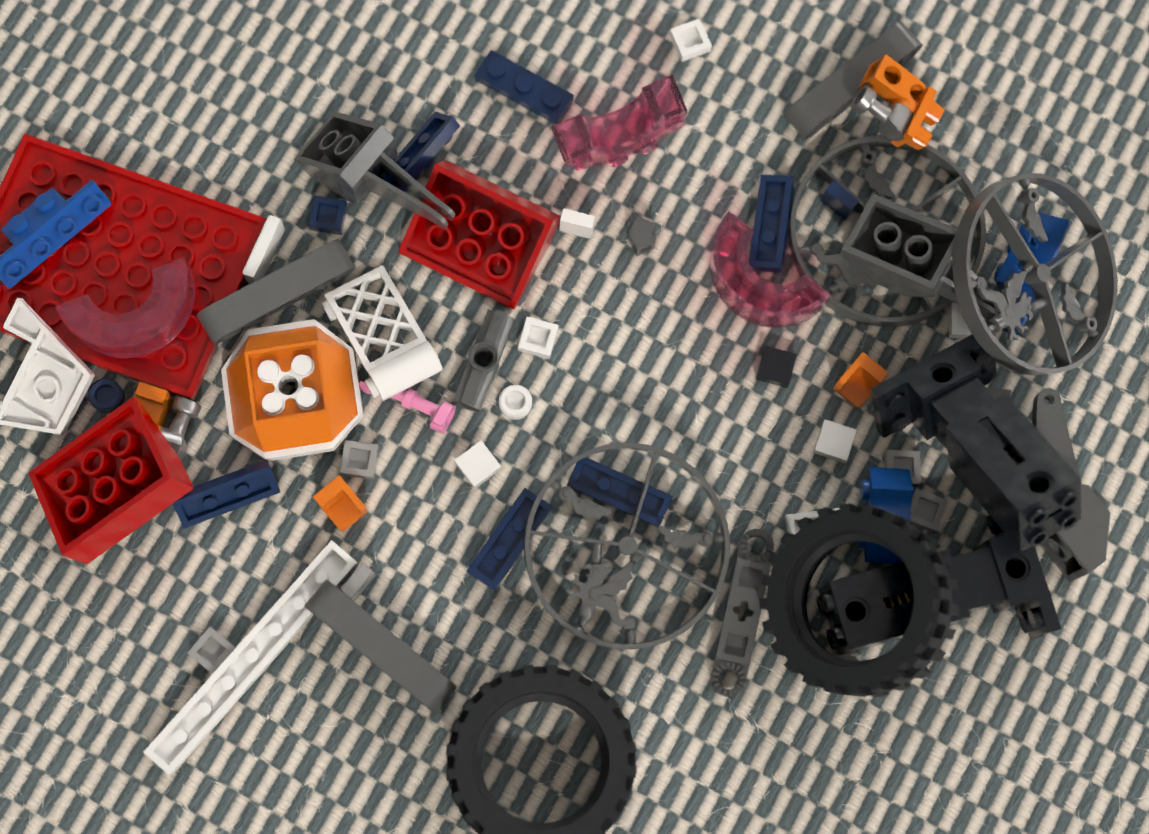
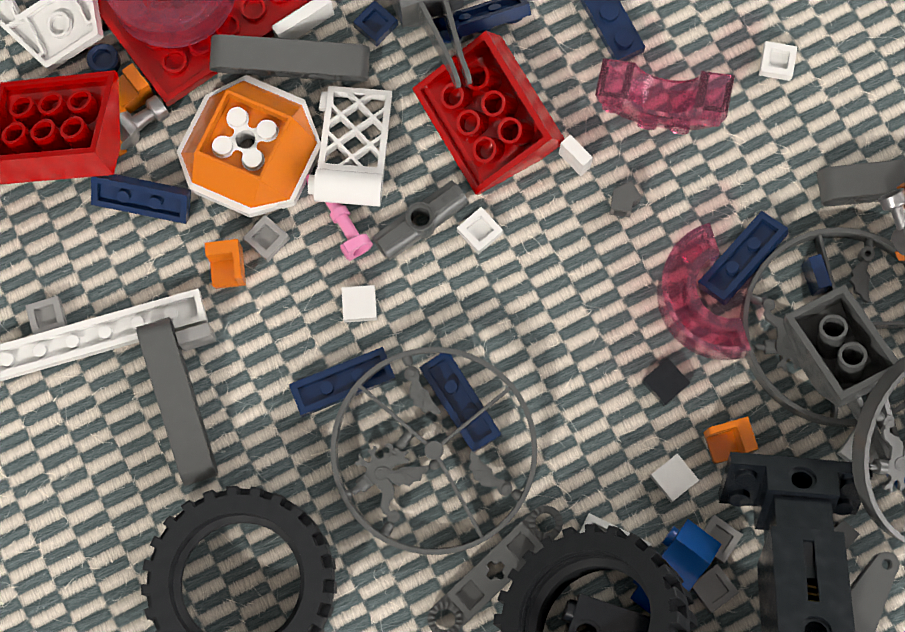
camera: 40 degrees right, 0 degrees up
white tile [499,385,532,420] -> none

